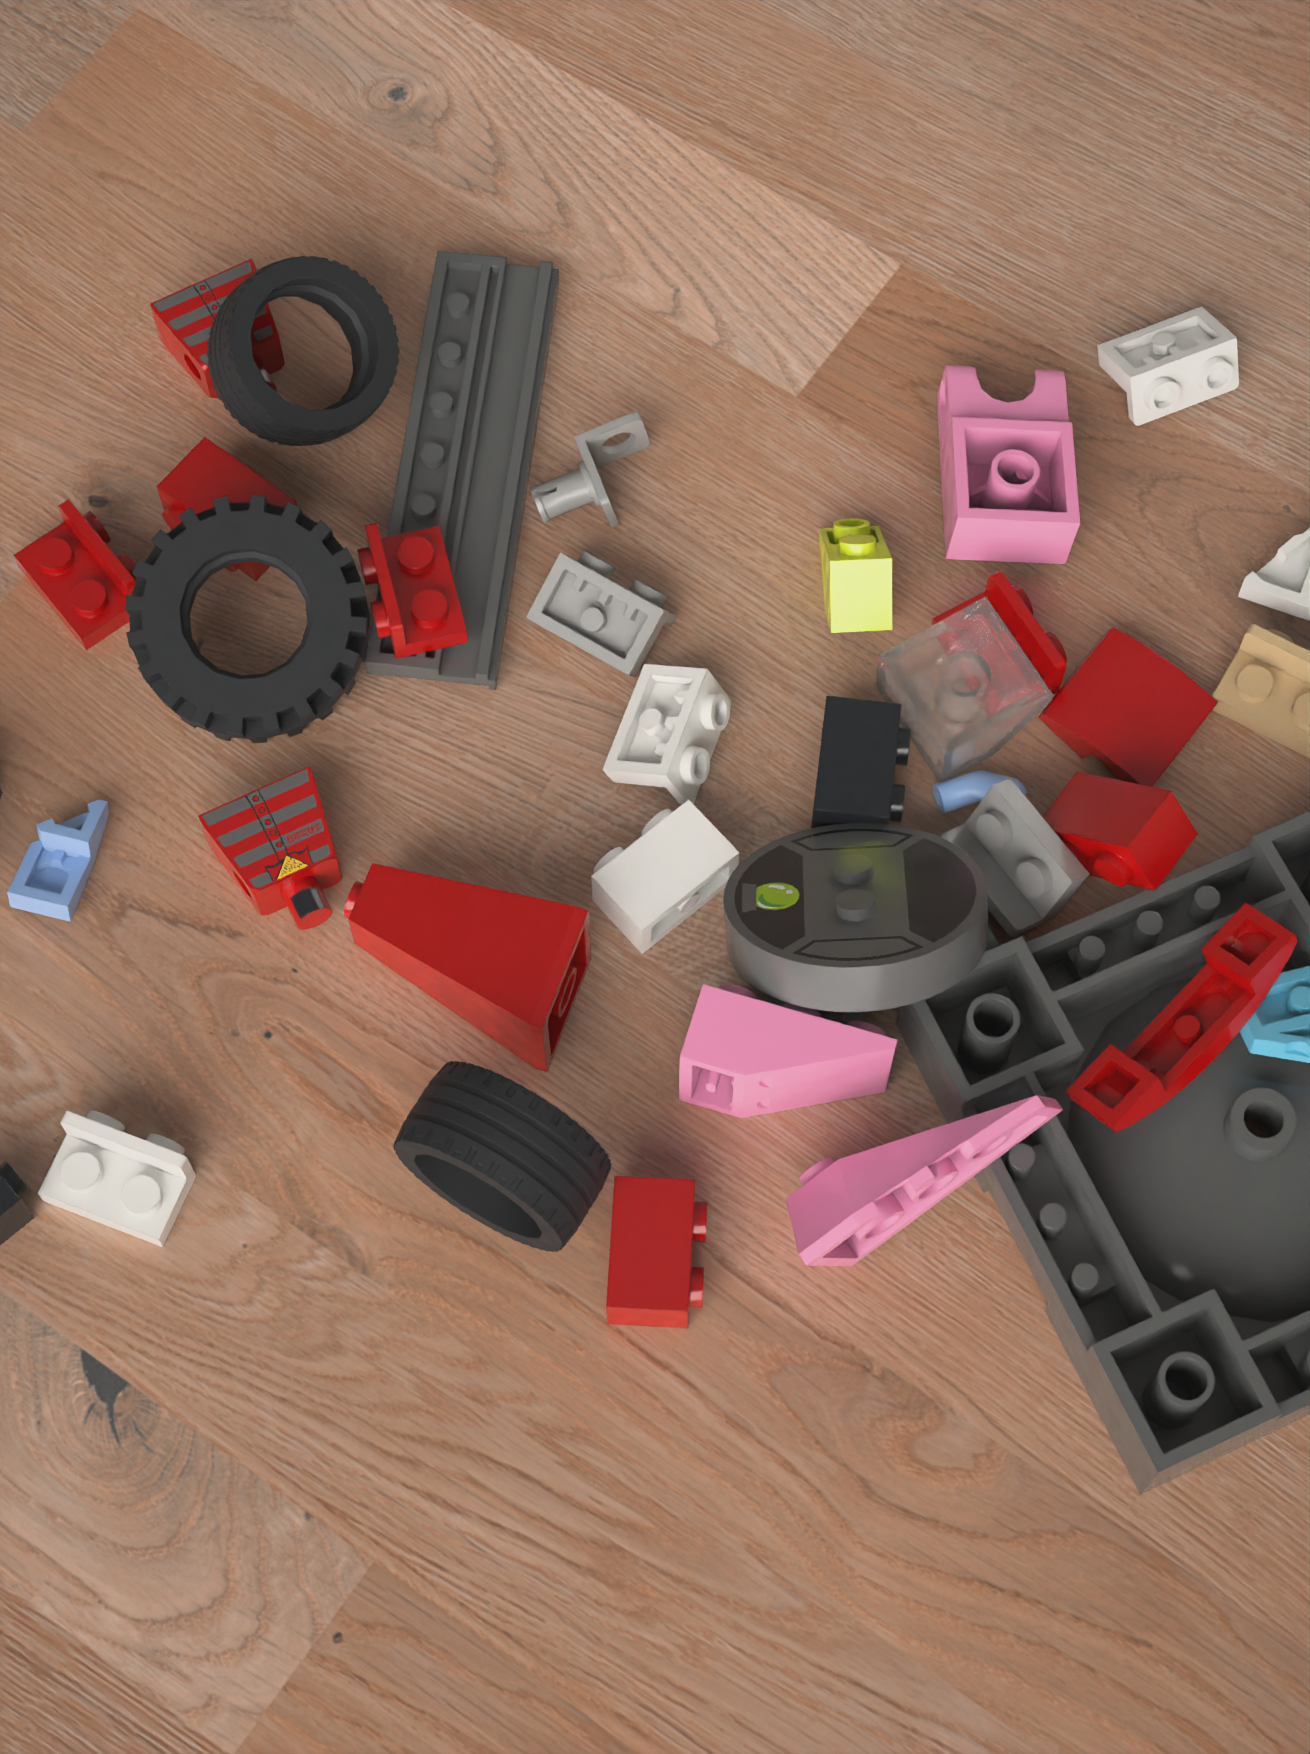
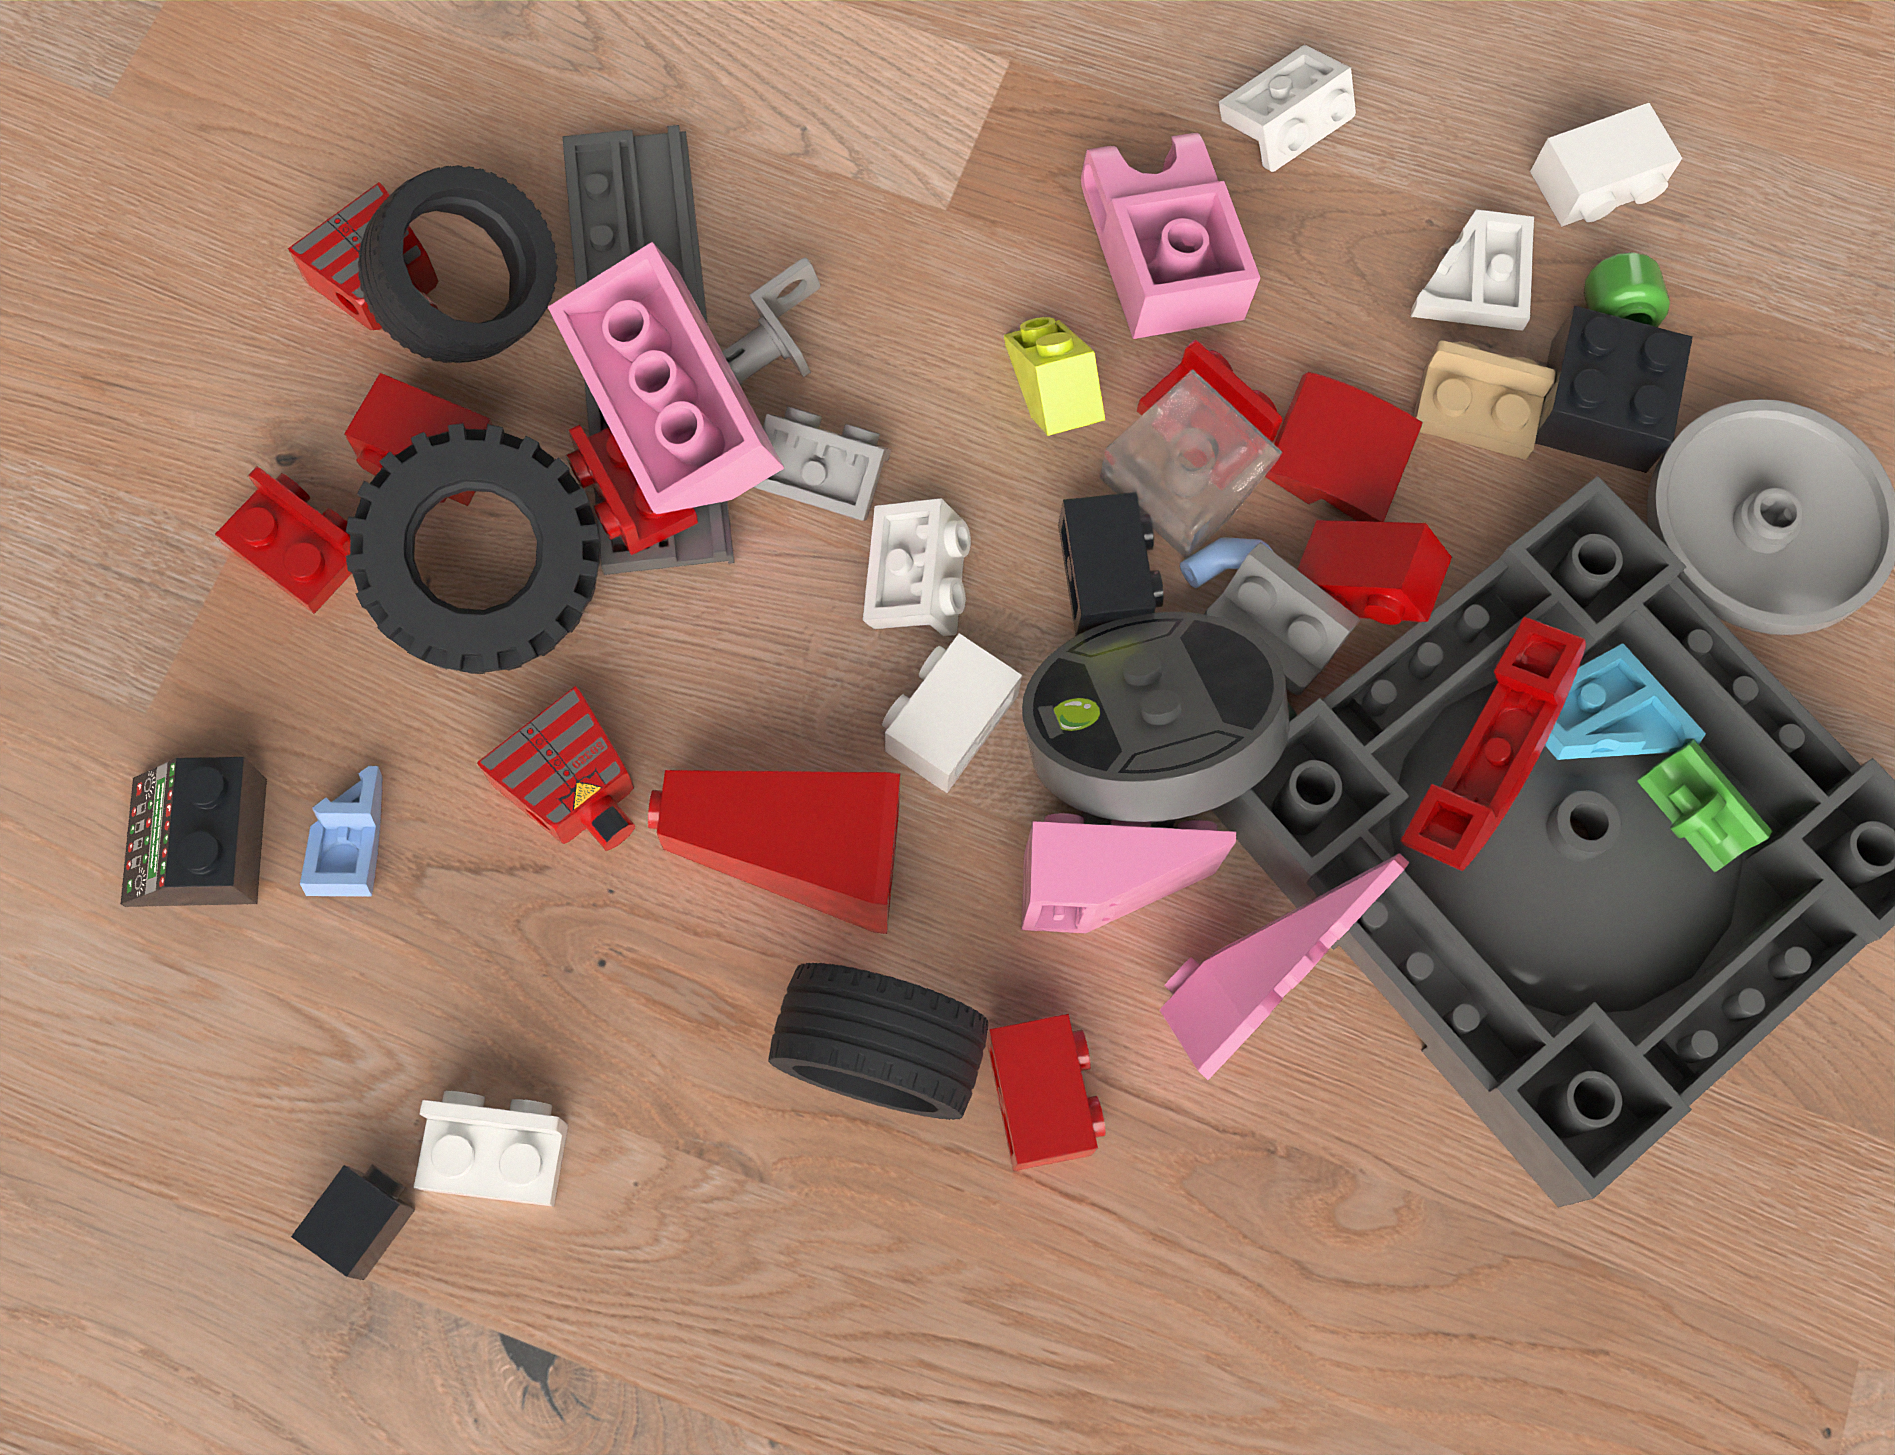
camera: 20 degrees left, 5 degrees up
none -> bright pink slope [548,242,784,514]

